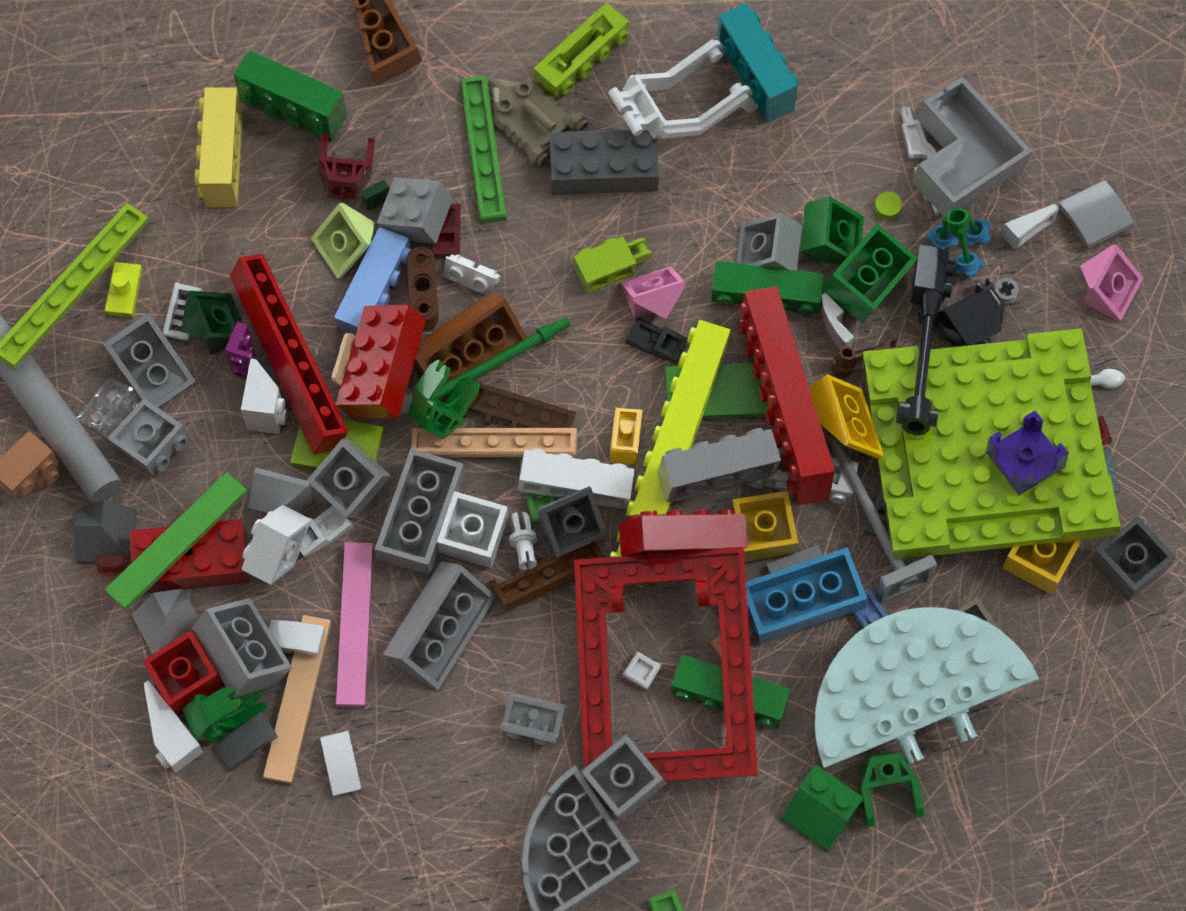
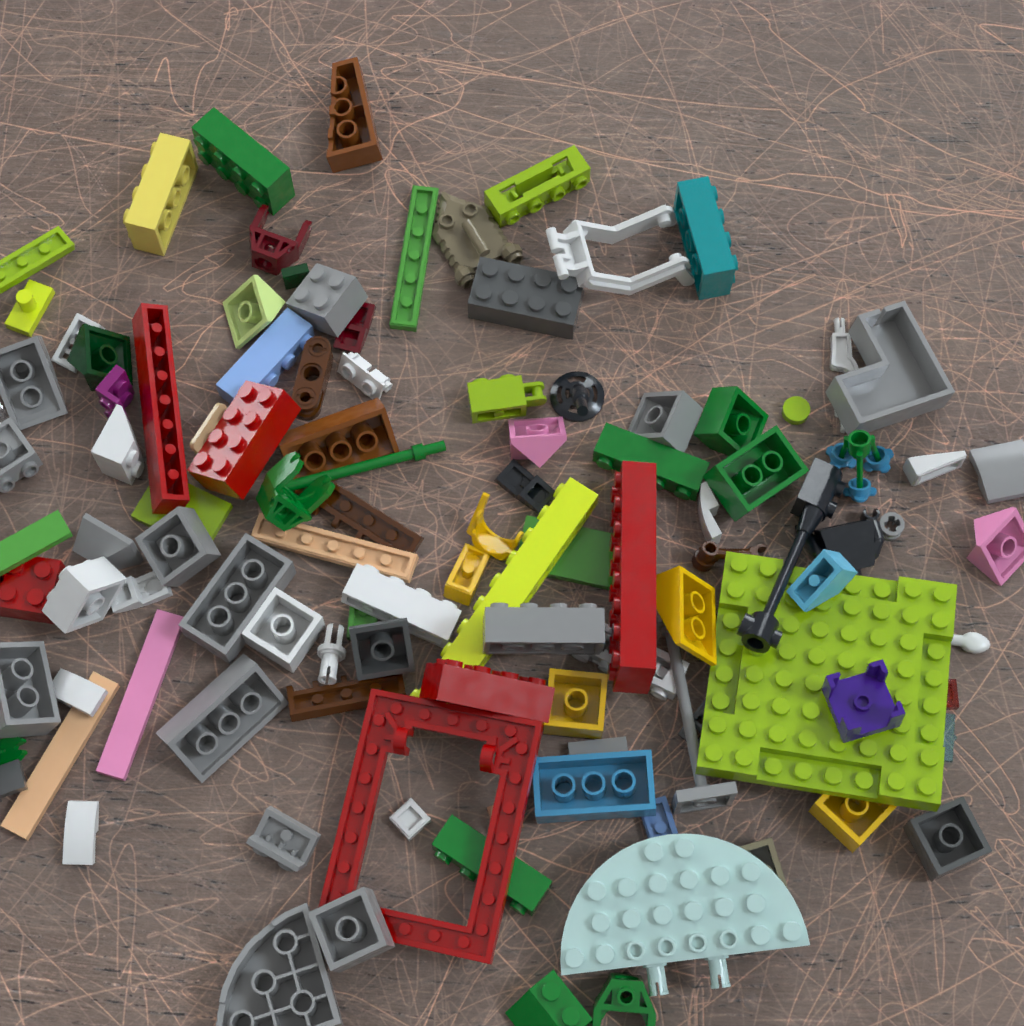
camera: 15 degrees right, 0 degrees up
none -> yellow helmet [466,492,524,561]
none -> black dish [550,371,604,422]
none -> medium azure slope [786,549,858,612]

